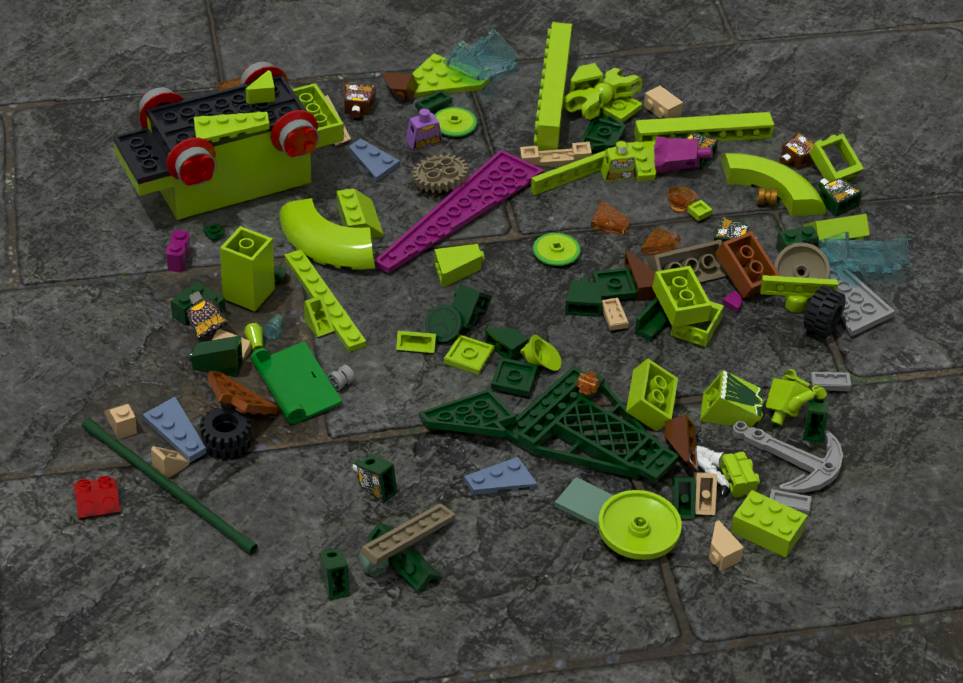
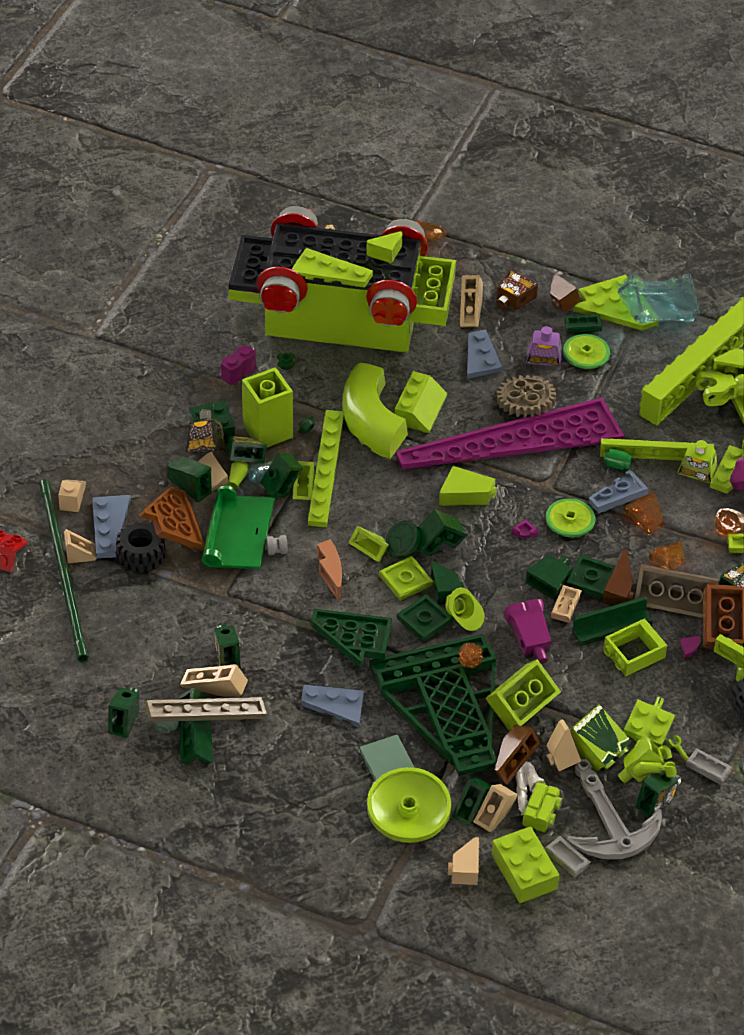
camera: 35 degrees right, 5 degrees up
tan slope [520,142,592,167] -> none
dark green wing [579,108,626,151] -> none
lime brick [652,266,712,327] -> none
none -> tan slope [180,664,248,697]
none -> dark green torso [226,436,267,463]
none -> dark green brick [260,453,303,498]
none -> nougat slope [317,539,342,600]
none -> magenta piece [503,599,551,664]
none -> magenta tile [511,519,539,538]
none -> tan slope [546,719,581,771]
none -> sand blue wing [589,470,649,513]
none -> green brick [603,448,632,471]
none -> lime plate [623,697,675,748]

